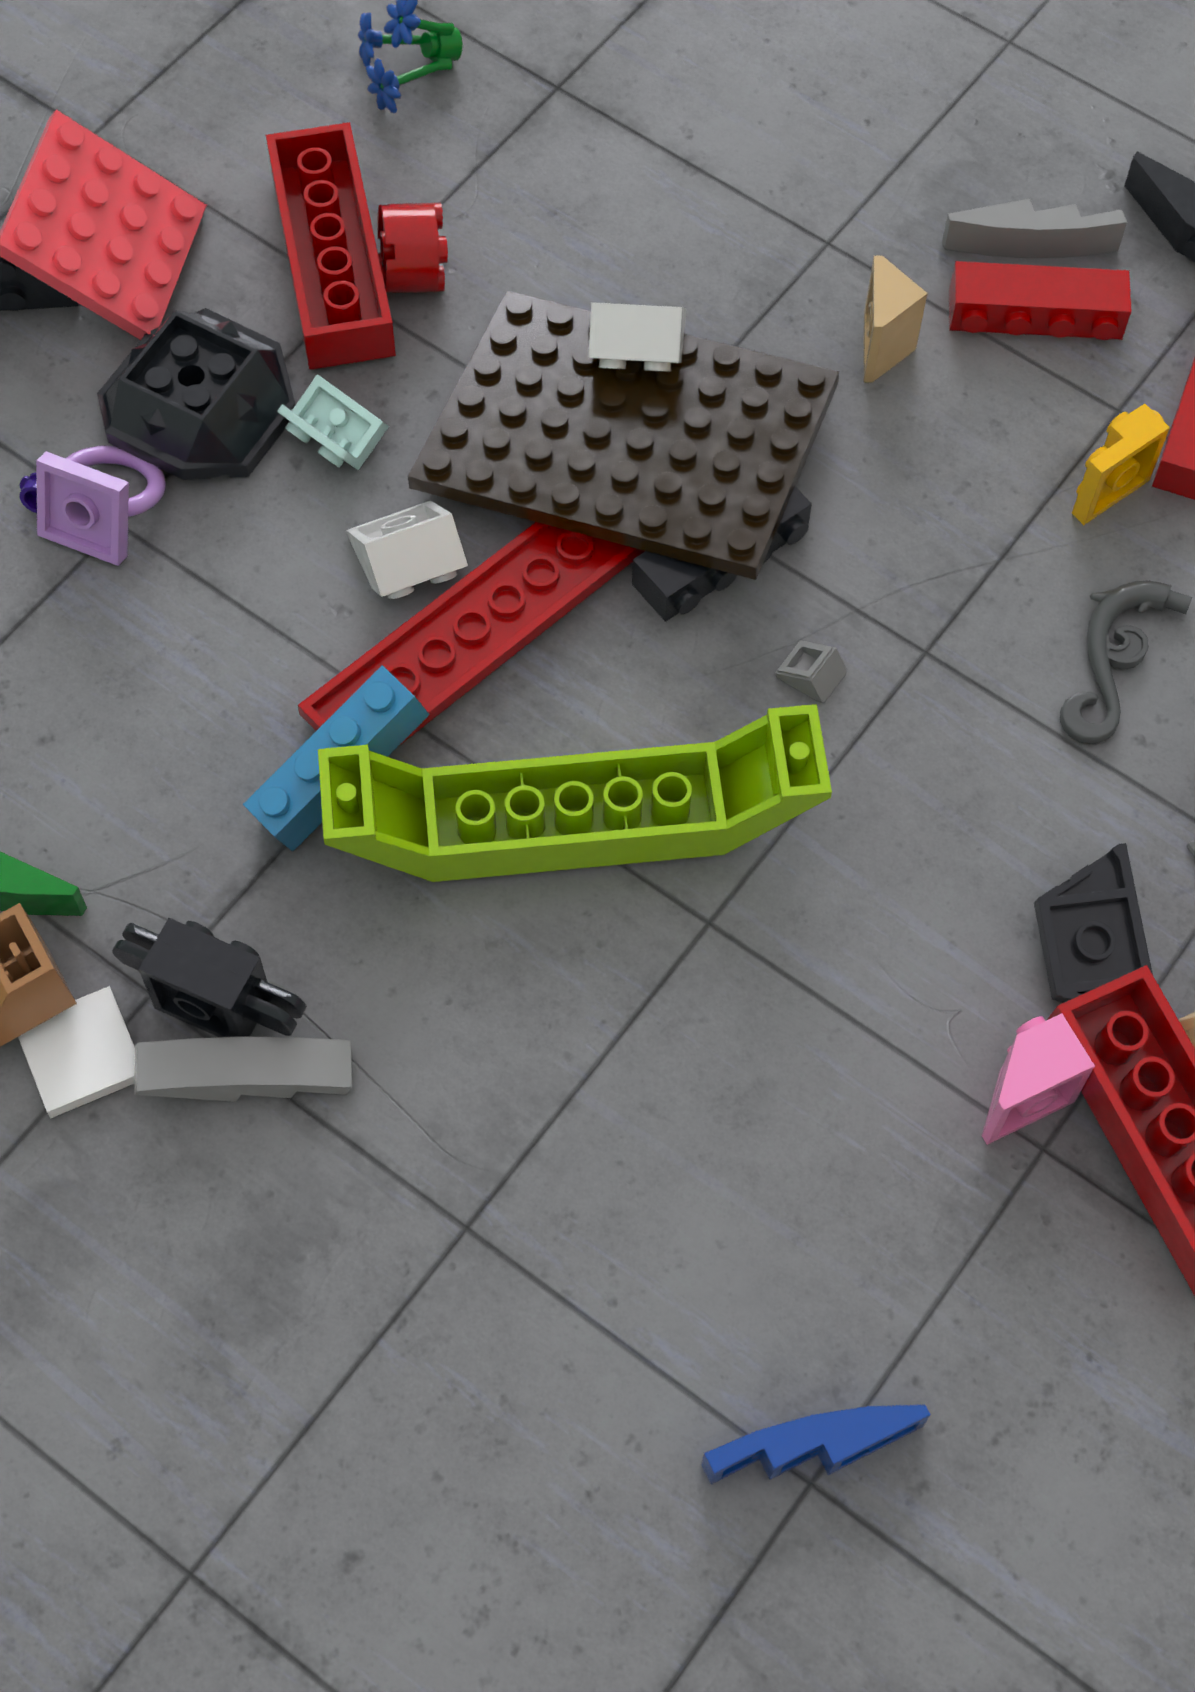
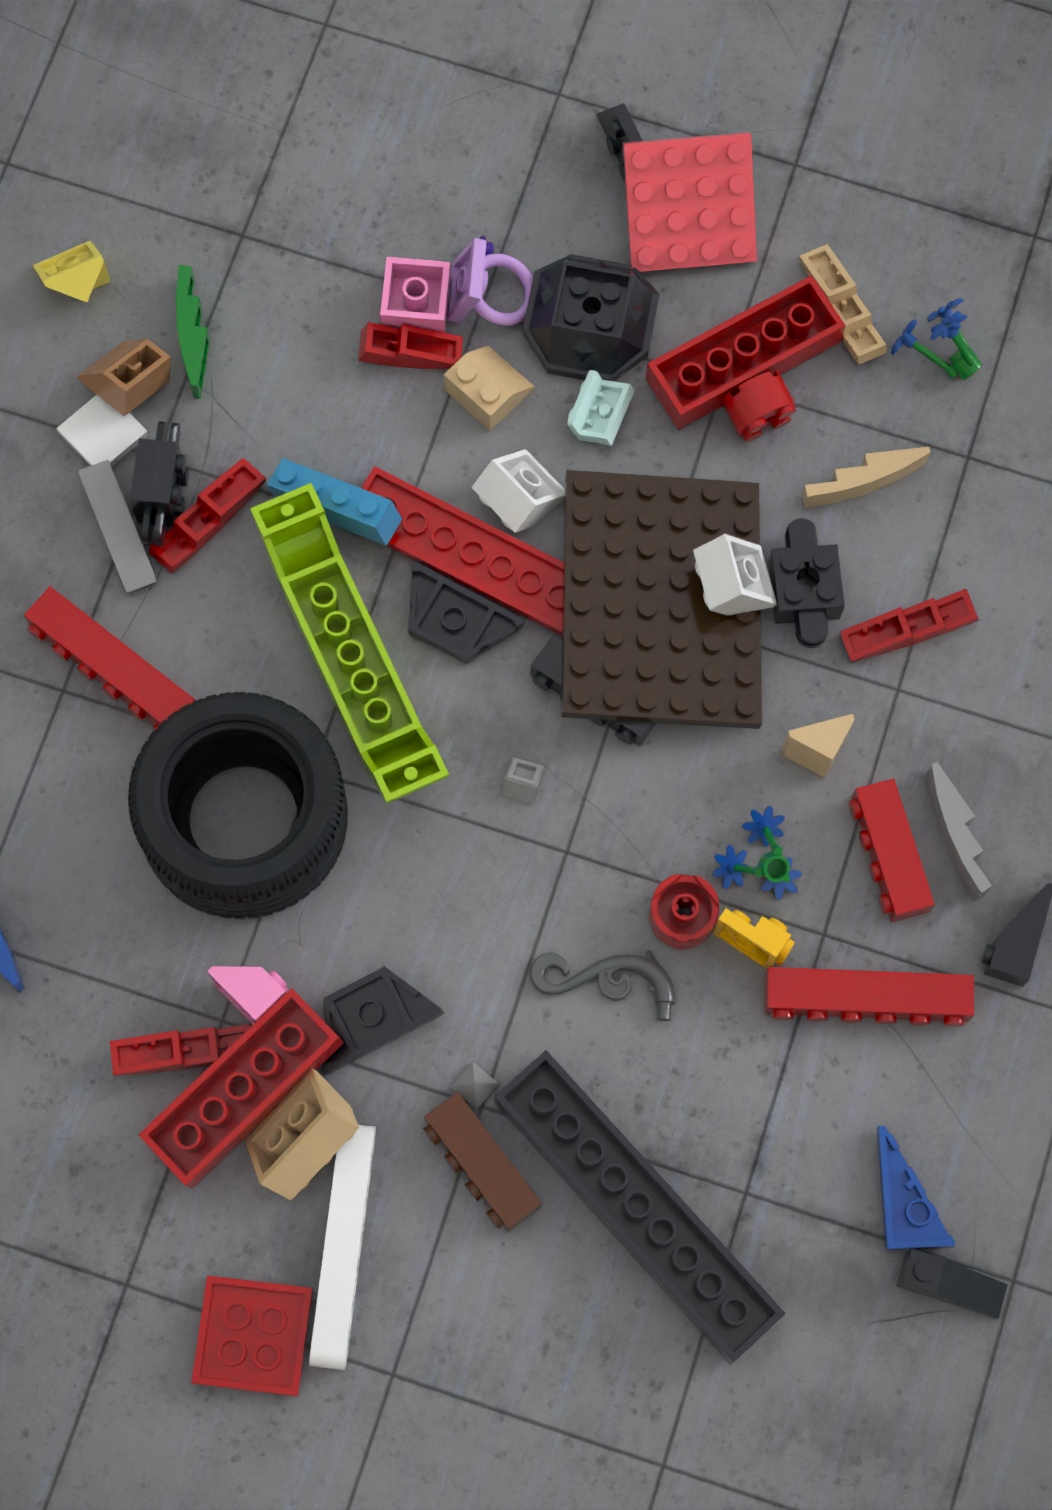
camera: 70 degrees right, 10 degrees up
none -> red brick [24,586,195,730]
none -> red slope [110,1024,252,1076]
none -> black tyre [128,692,348,919]
none -> red slope [149,458,266,574]
none -> red slope [358,322,463,369]
none -> bright pink brick [380,257,451,333]
none -> black wing [408,561,525,664]
none -> tan slope [444,346,535,431]
none -> red brick [649,874,719,950]
none -> blue plant [712,806,802,900]
none -> black brick [768,518,845,648]
none -> tan slope [799,244,887,365]
none -> tan slope [802,447,930,509]
none -> red slope [840,588,979,662]

